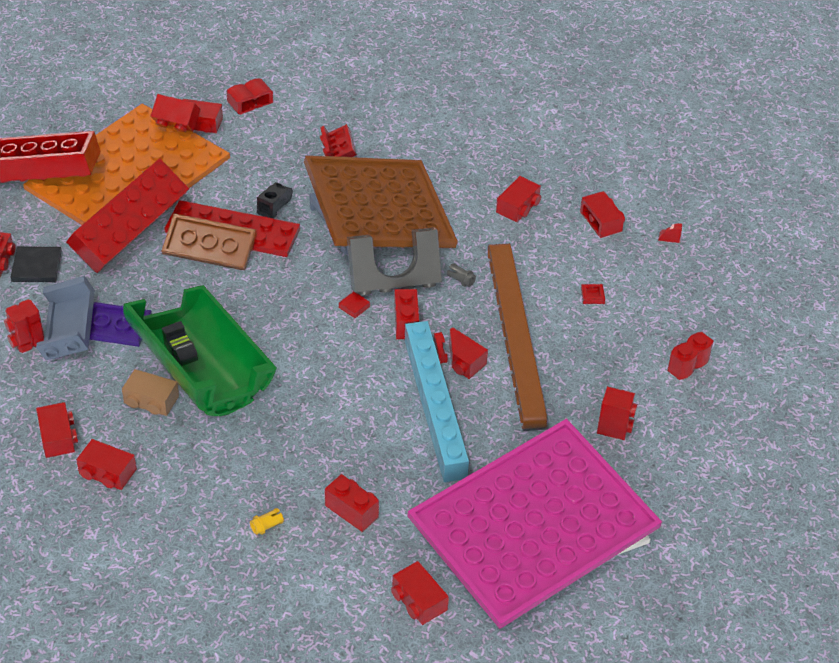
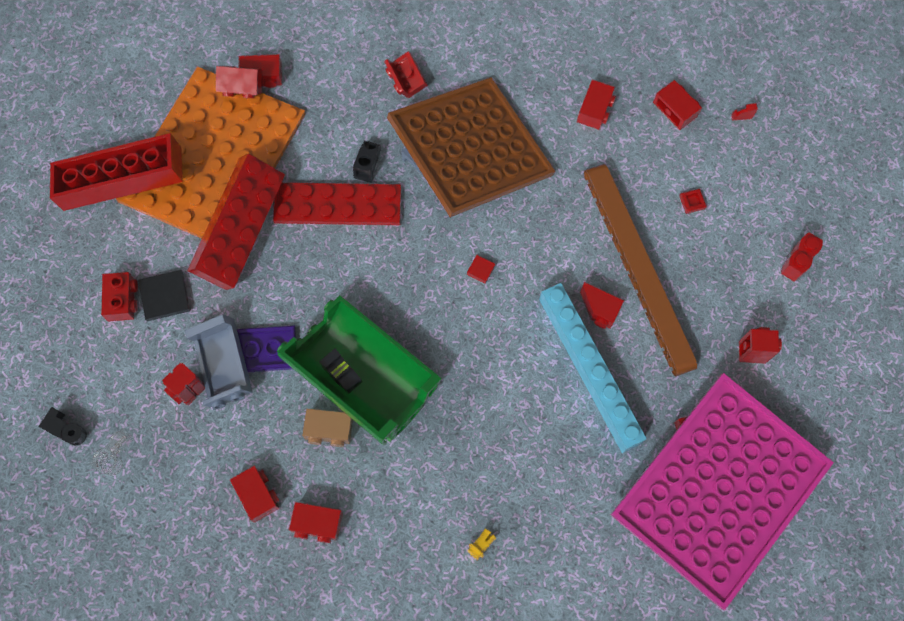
camera: 15 degrees left, 25 degrees up
tile [161,214,257,271] -> none
red brick [227,78,273,115] -> none
red brick [325,474,379,532] -> none
dark grey arch [347,227,442,295] -> none
red brick [391,561,449,625] -> none
red brick [394,289,419,340] -> none
red tile [433,332,448,364] -> none
dark grey pin [447,263,476,287] -> none

